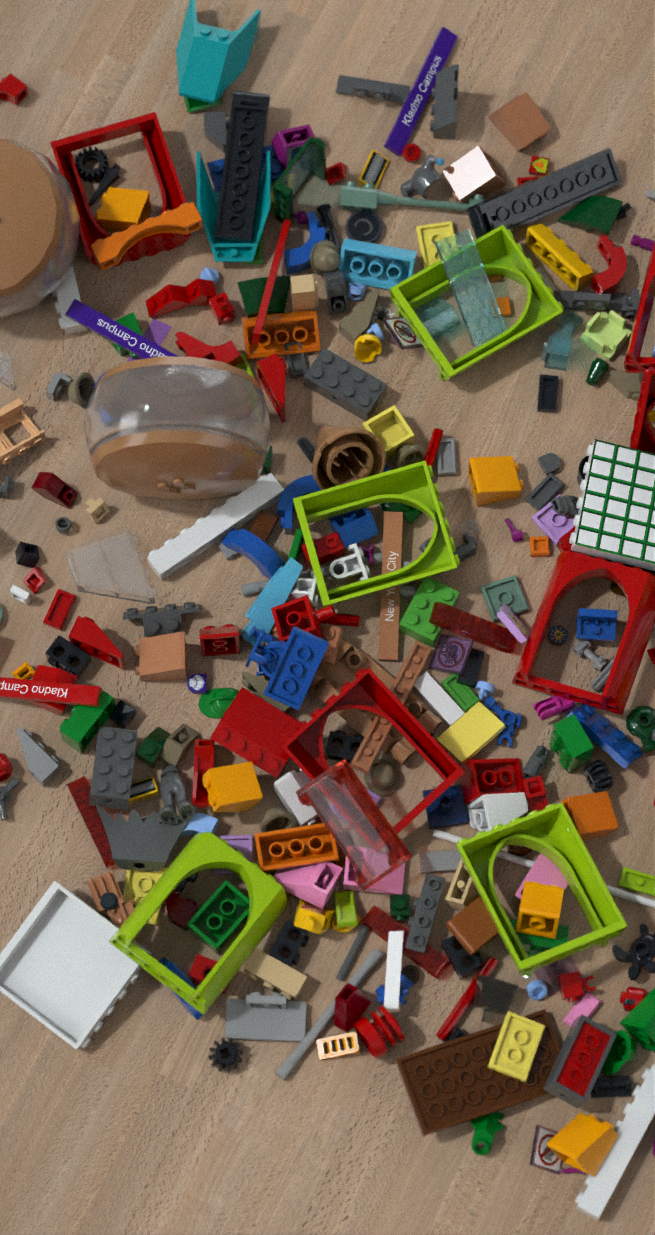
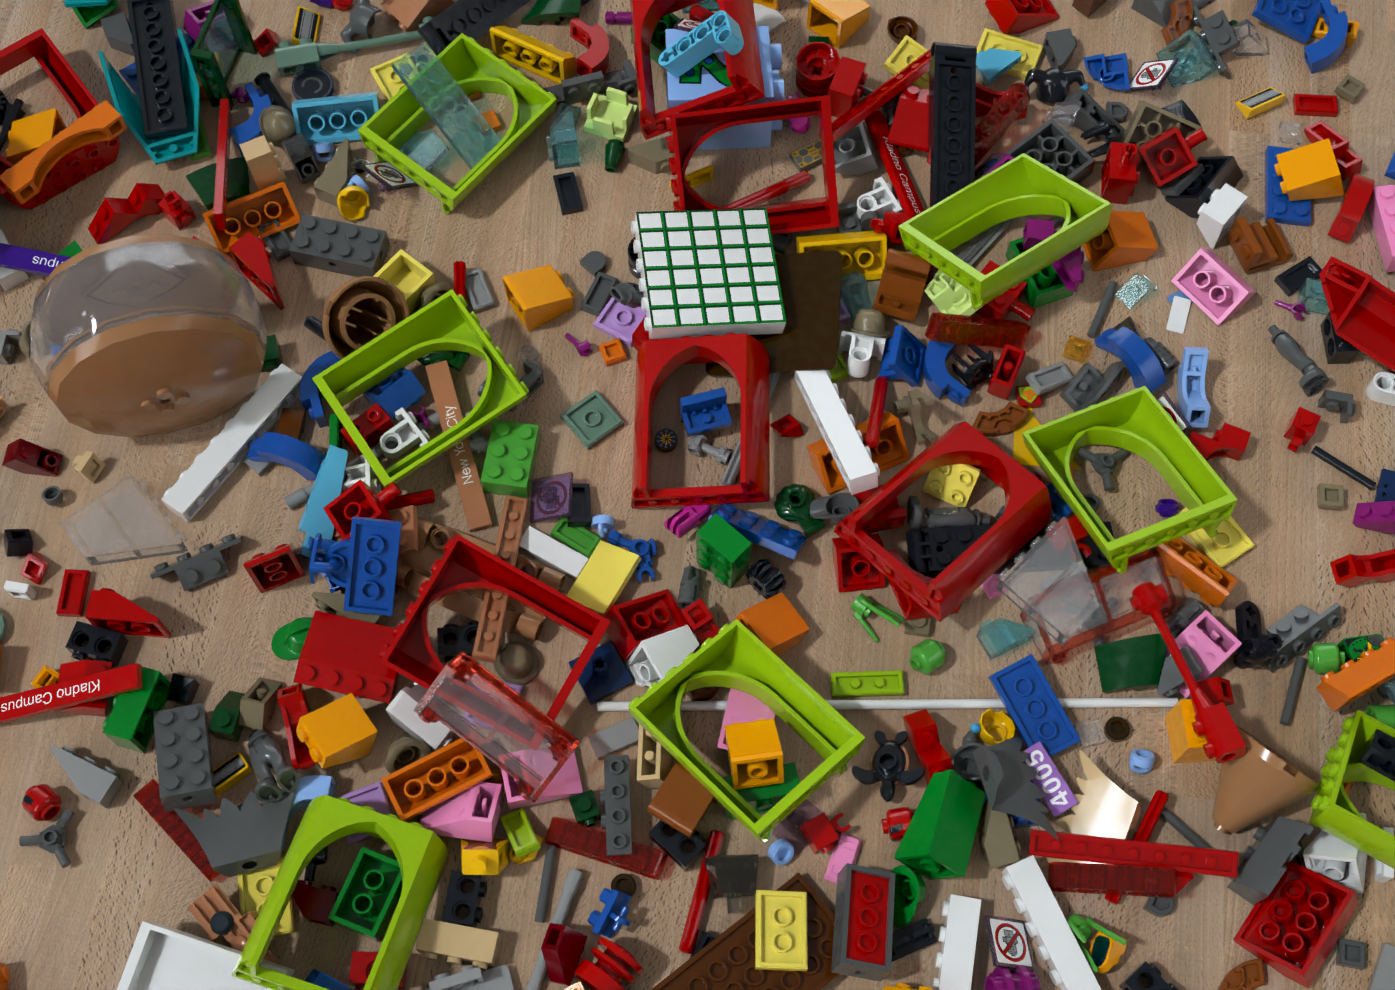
camera: 20 degrees left, 5 degrees down
nougat slope [136,632,187,681] -> none
tile [187,674,207,694] -> none
light blue tile [200,267,219,286] -> none
white sticker [384,931,404,1009] -> none
clear red beam [429,602,517,654] -> none
lavender tile [497,603,530,644] -> none

